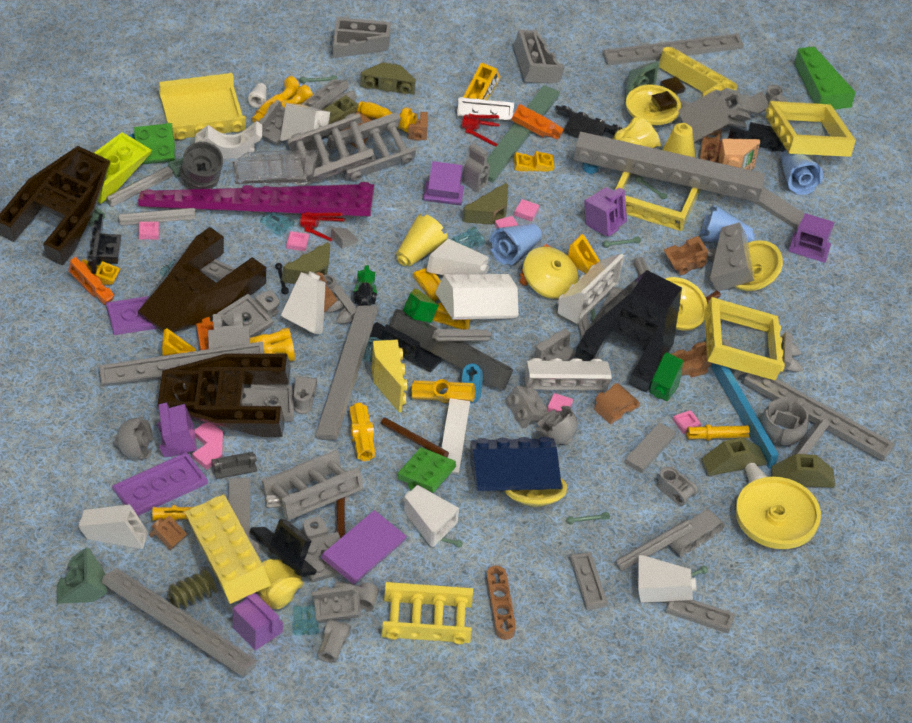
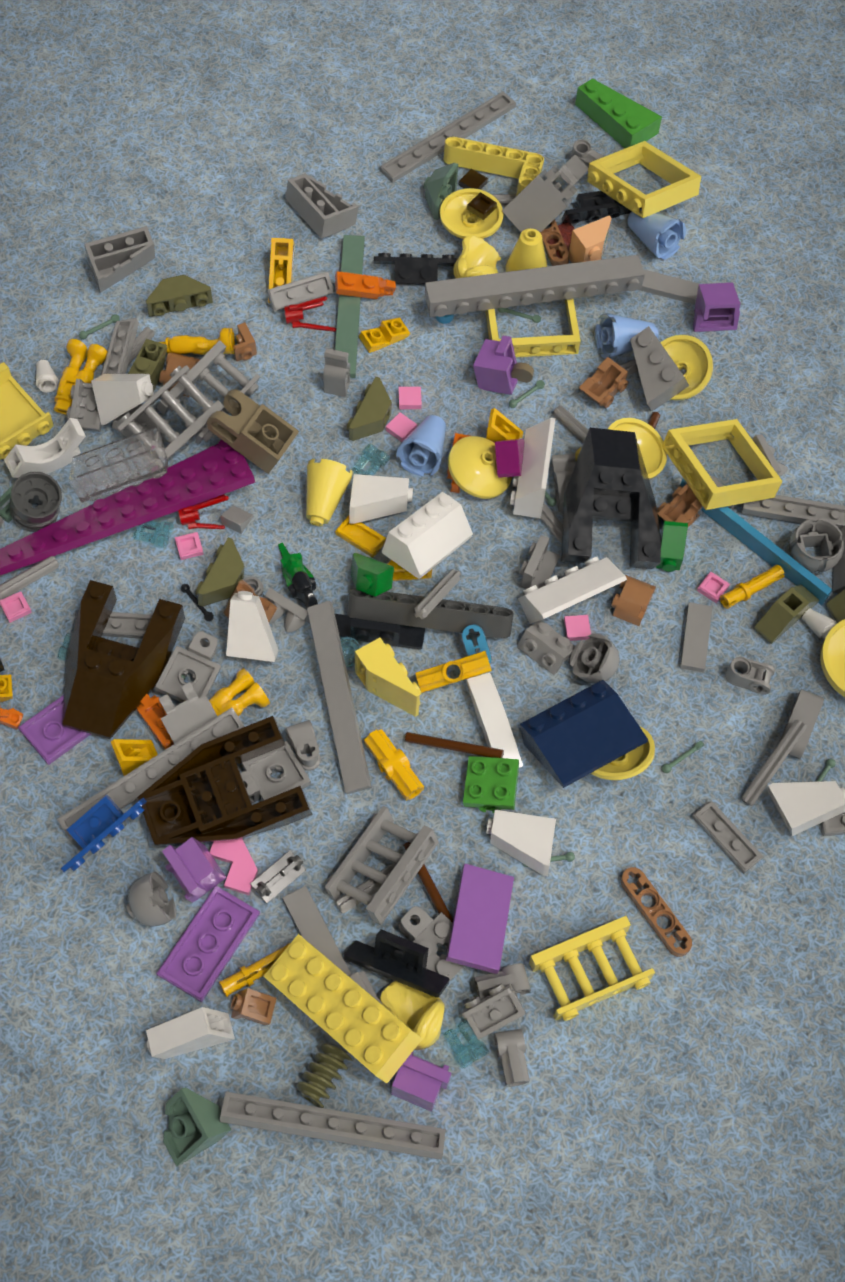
camera: 25 degrees left, 15 degrees up
medium lavender plate [424,161,464,205] -> none
none -> blue bracket [61,795,147,872]
none -> dark tan brick [207,389,299,474]
none -> magenta slope [495,439,525,478]
none -> dark tan tile [511,363,534,383]

